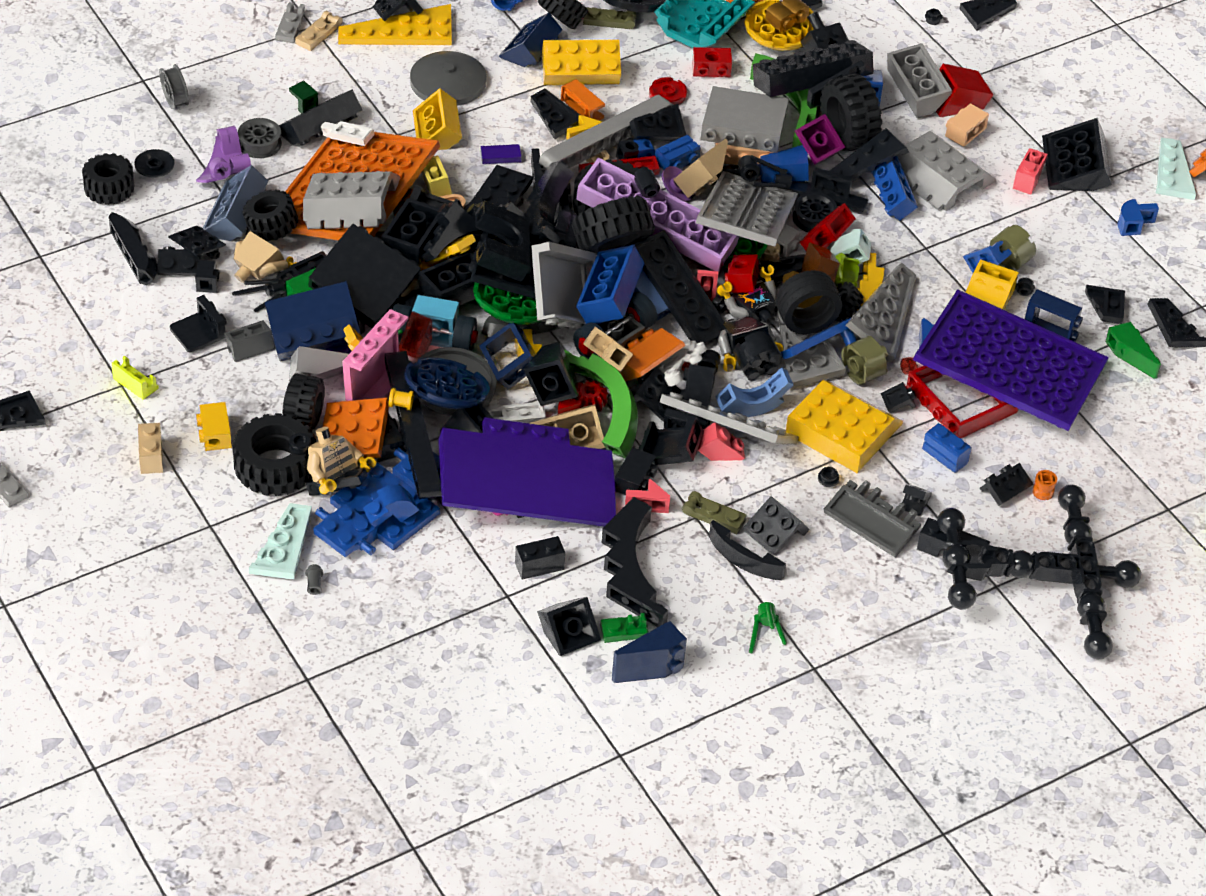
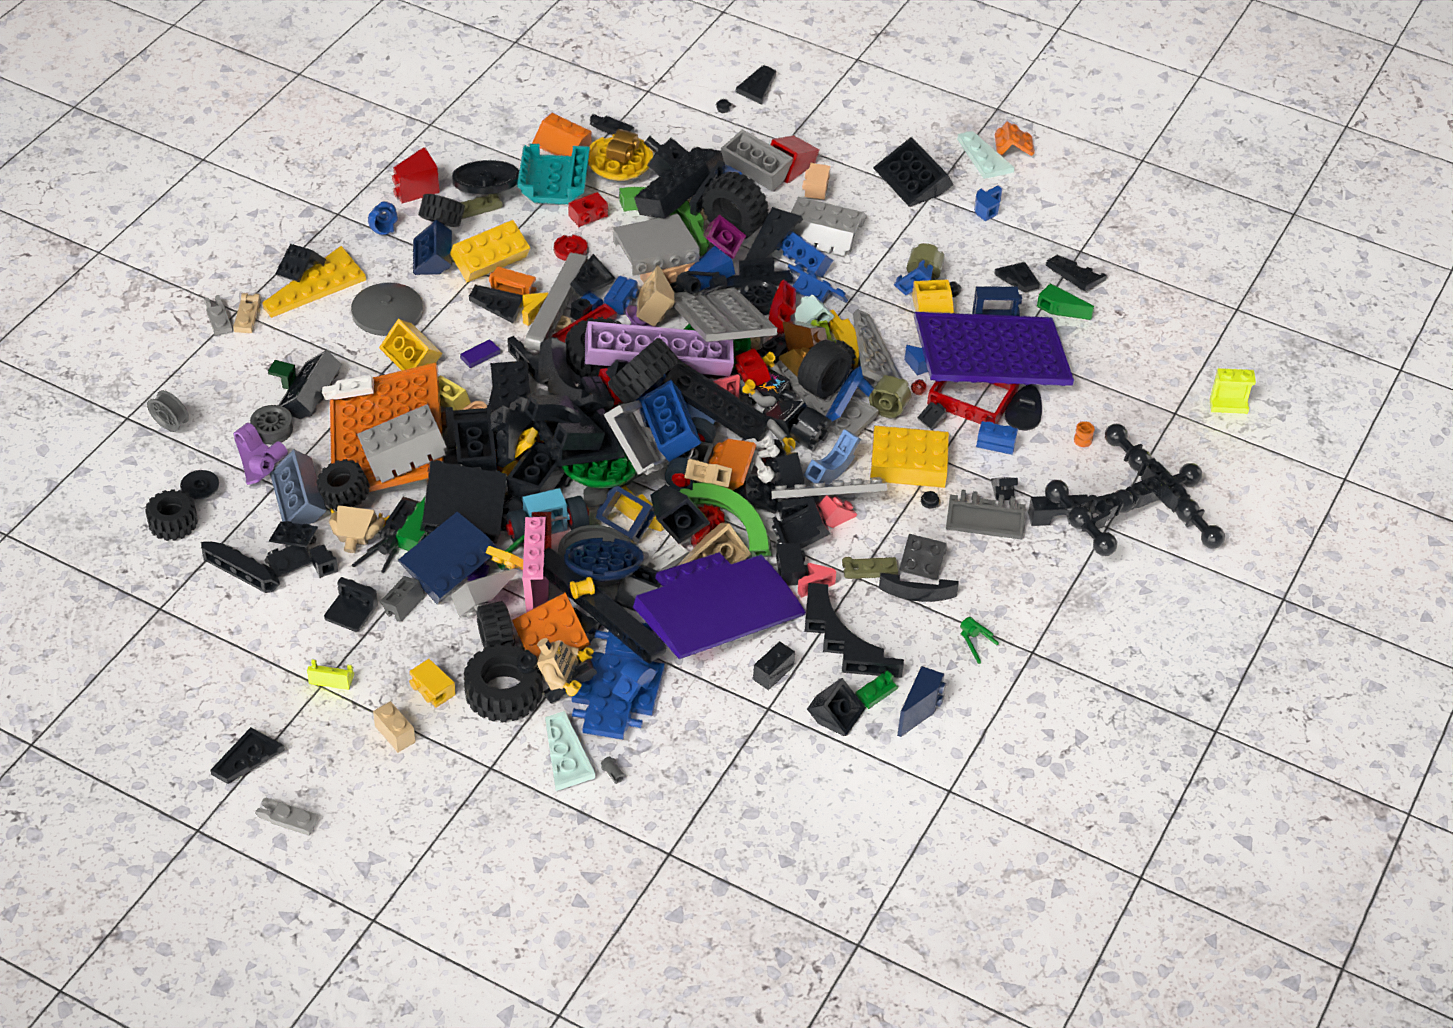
camera: 30 degrees left, 0 degrees up
black brick [634,167,660,198] -> none
black bracket [979,463,1034,506] -> none
coral slope [1013,148,1048,195] -> none
none -> blue bracket [787,264,848,303]
none -> black shield [1005,384,1042,431]

